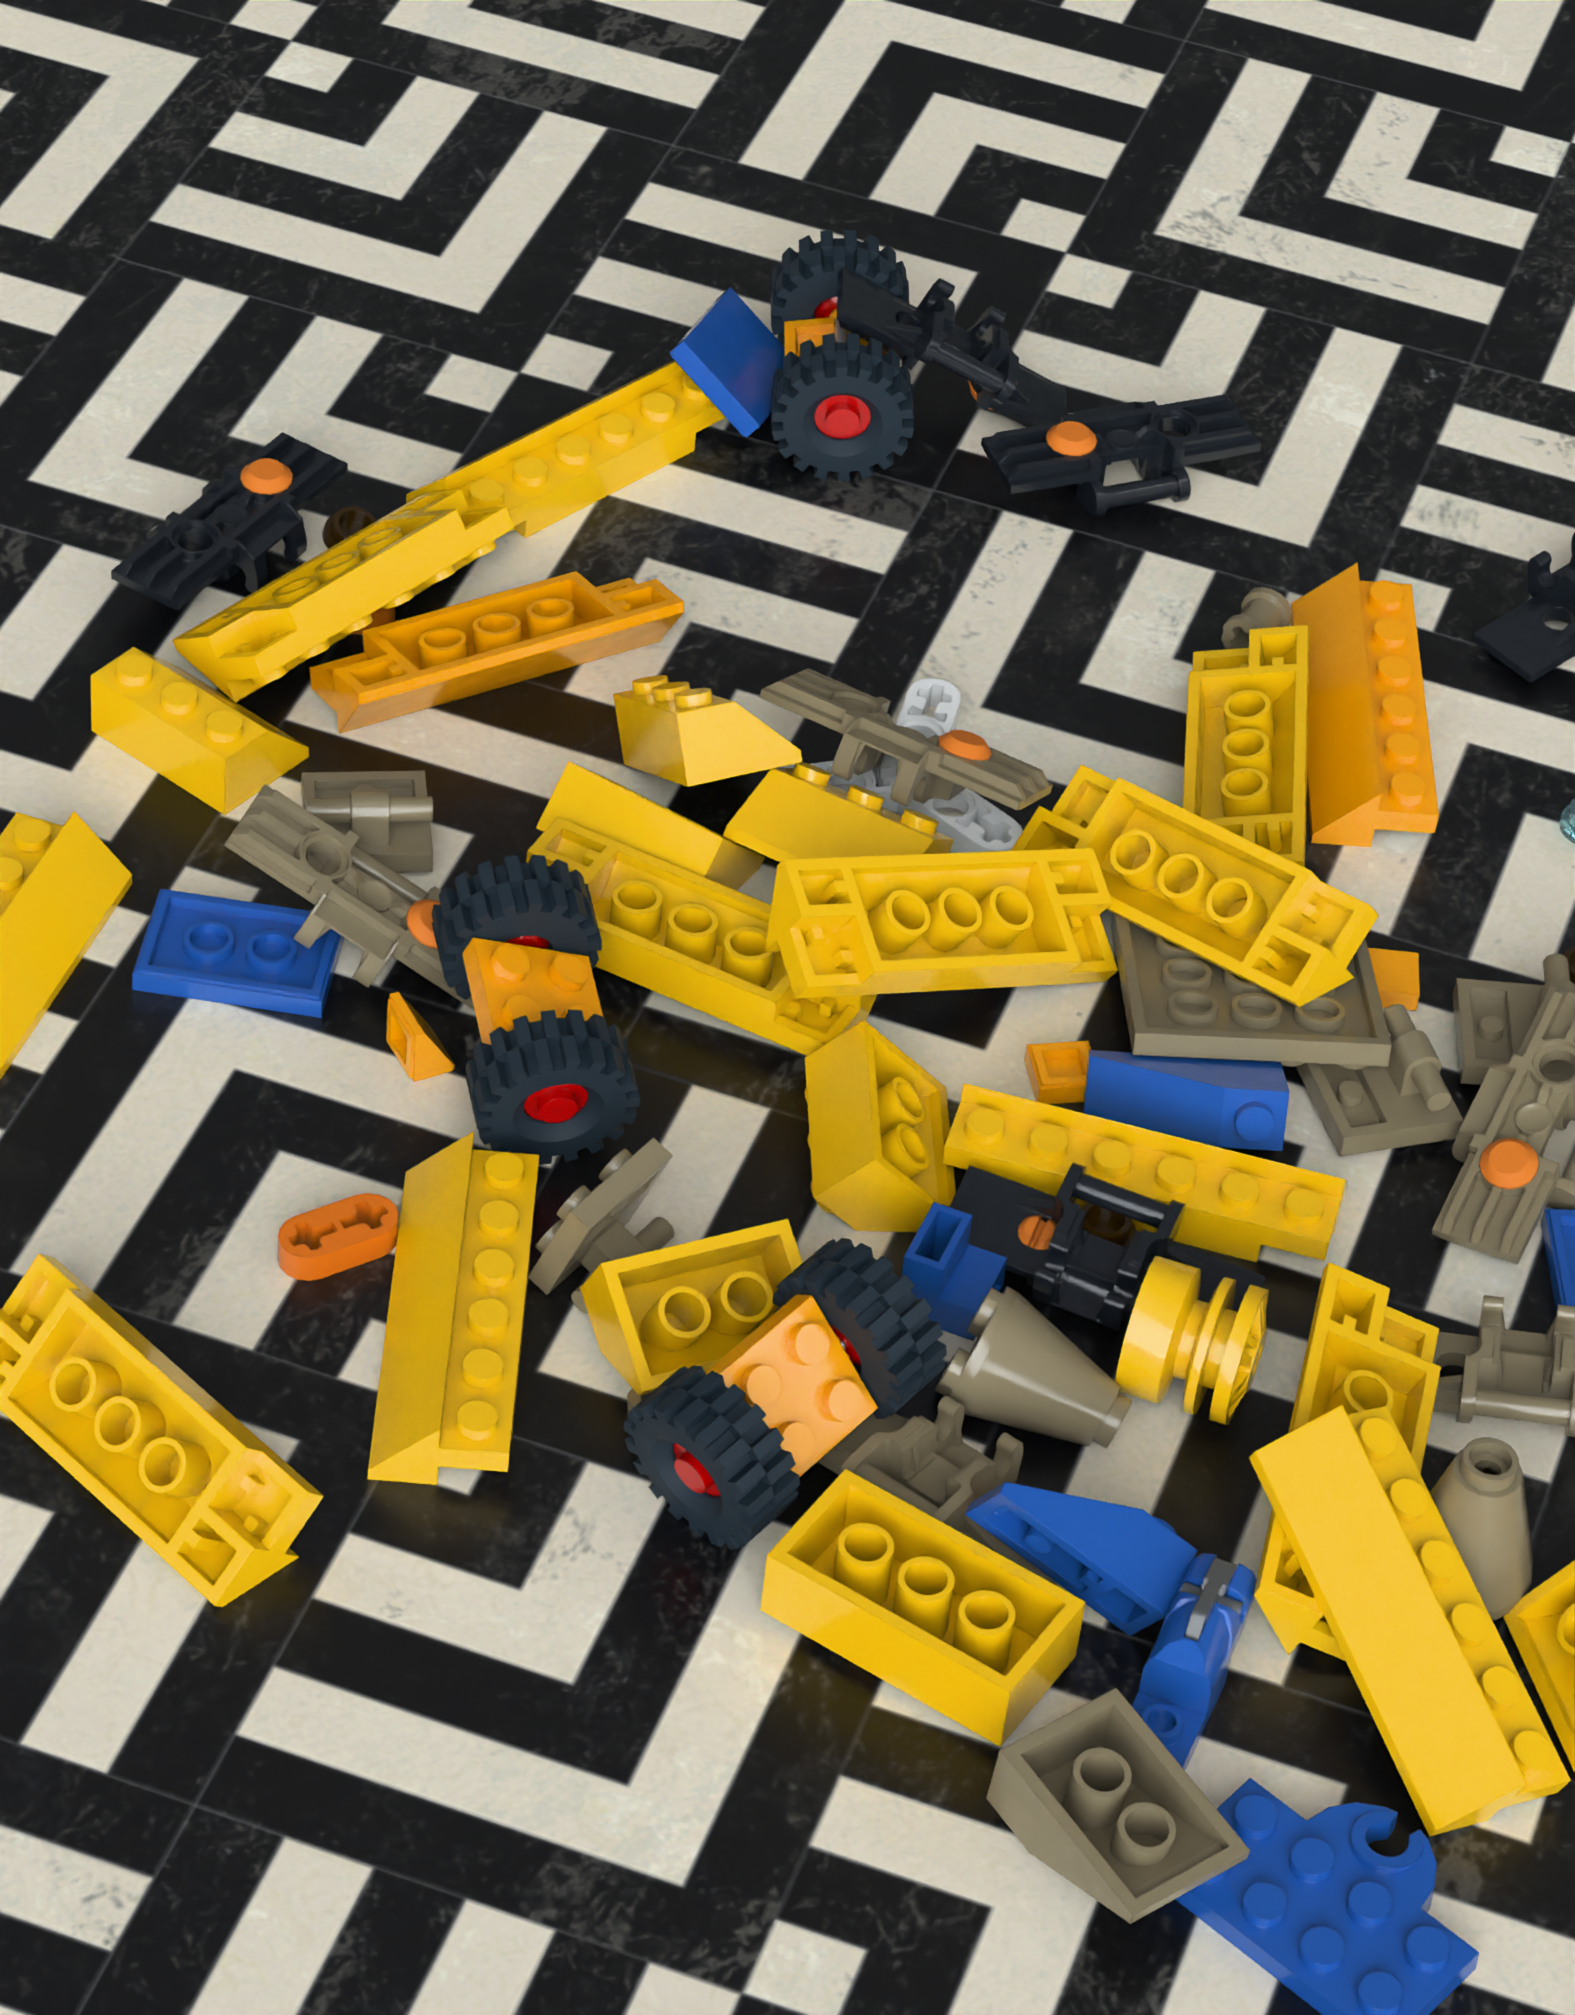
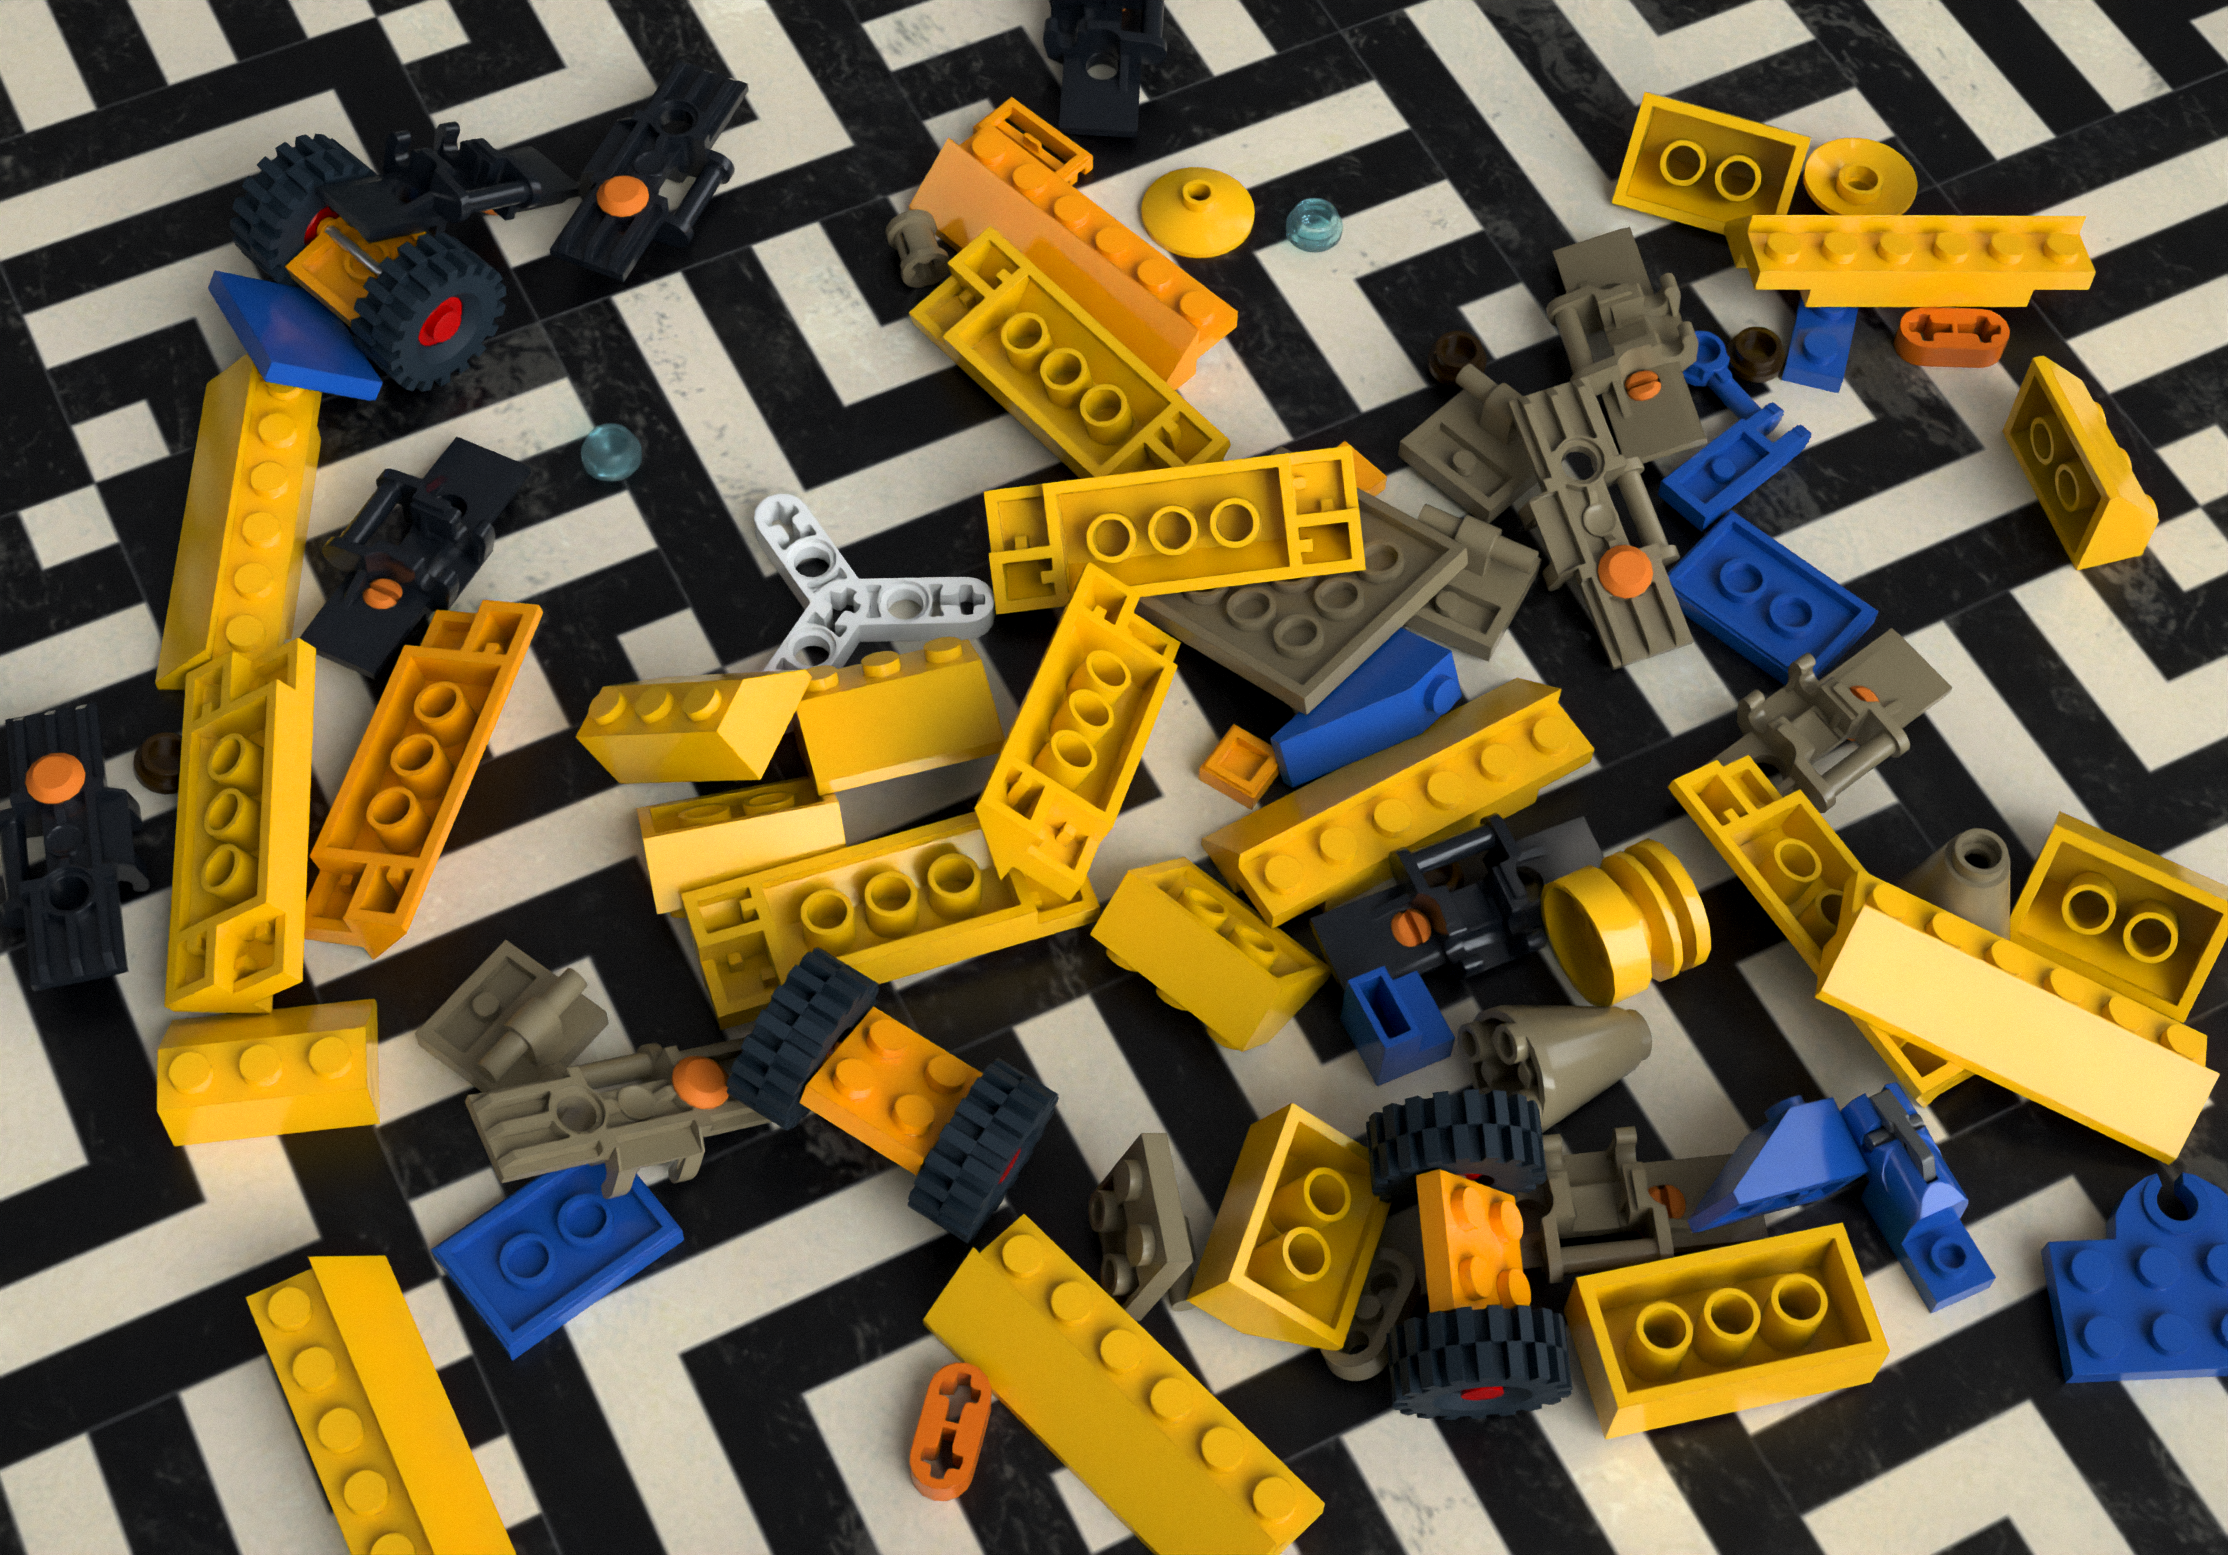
camera: 45 degrees left, 15 degrees up
light orange slope [386,991,455,1082] -> none
dark tan piece [759,668,1053,810] -> none
dark tan slope [986,1688,1250,1924] -> none
none -> black piece [299,437,531,679]
none -> clear light blue plate [581,423,642,481]
none -> light orange tile [973,97,1093,185]
none -> yellow dish [1141,167,1255,258]

